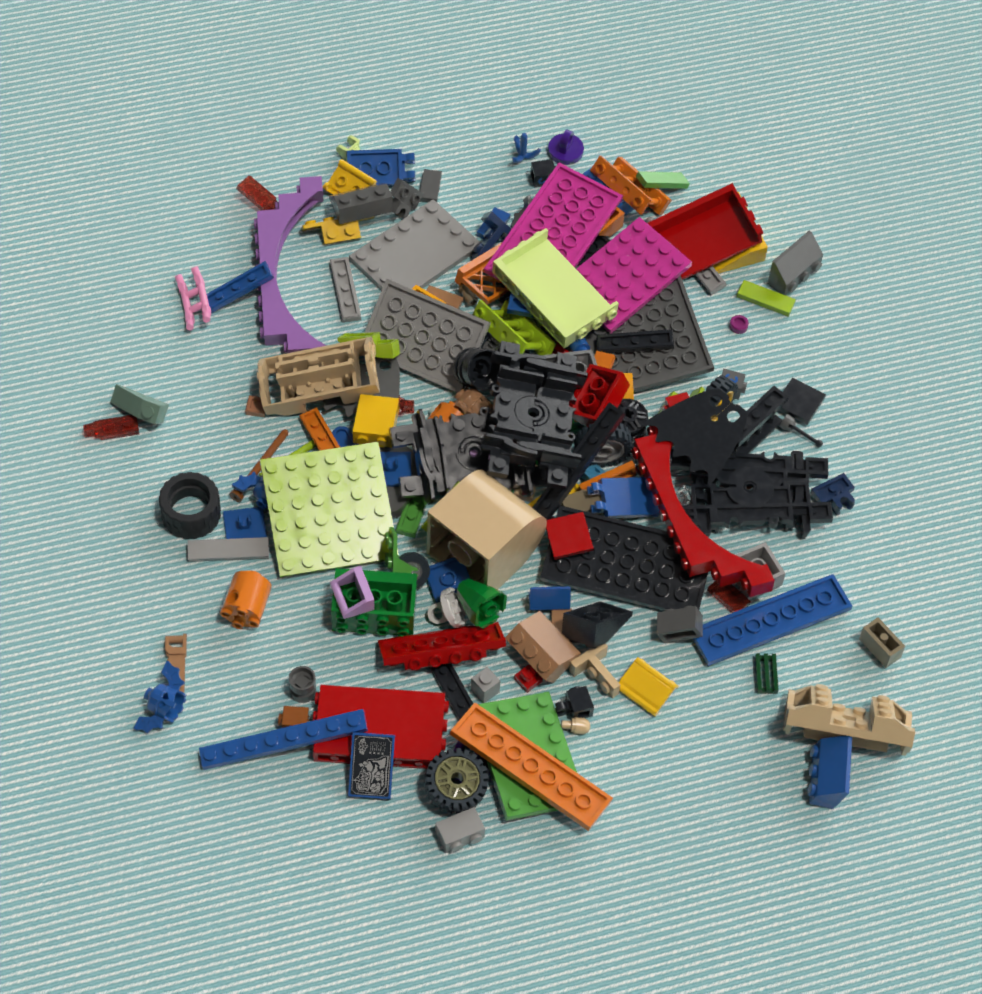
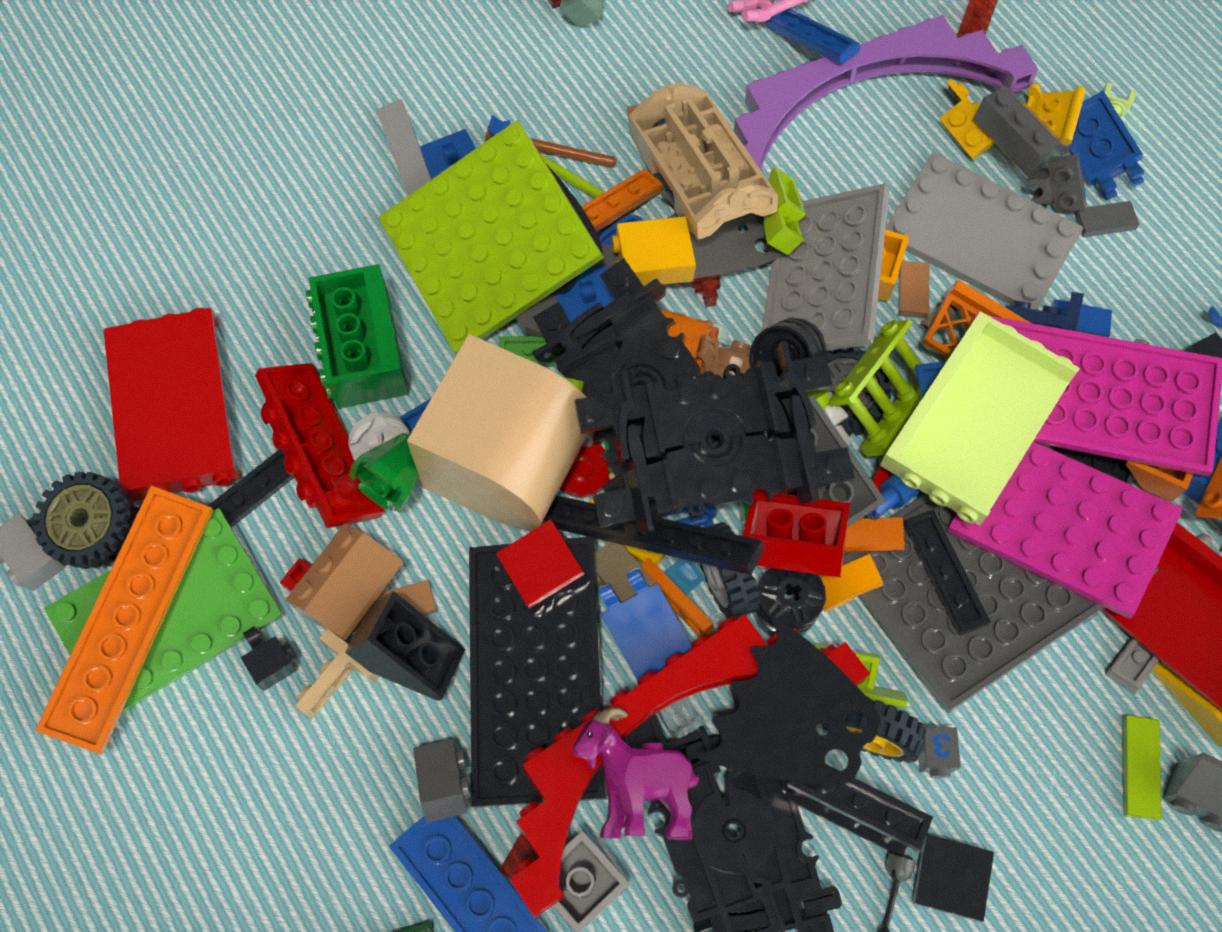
camera: 75 degrees right, 10 degrees up
blue helmet [134,661,187,733] -> none
black tyre [159,472,221,539] -> none
medium nougat piece [165,633,187,692] -> none
blue plate [199,709,368,770] -> none
orange cylinder [220,571,272,629] -> none
dark orange brick [278,706,309,728] -> none
dark grey wheel [289,666,316,703] -> none
light grey tile [330,257,361,323] -> none
lavender tile [330,566,374,619] -> none
tile [348,732,395,799] -> none
plate [385,527,430,588] -> none
light grey brick [471,667,501,703] -> none
blue panel [528,586,571,610] -> none
tan cylinder [561,717,591,735] -> none
yellow piece [618,657,679,717] -> none
magenta tile [729,315,749,334] -> none
none -> magenta animal [572,707,699,840]

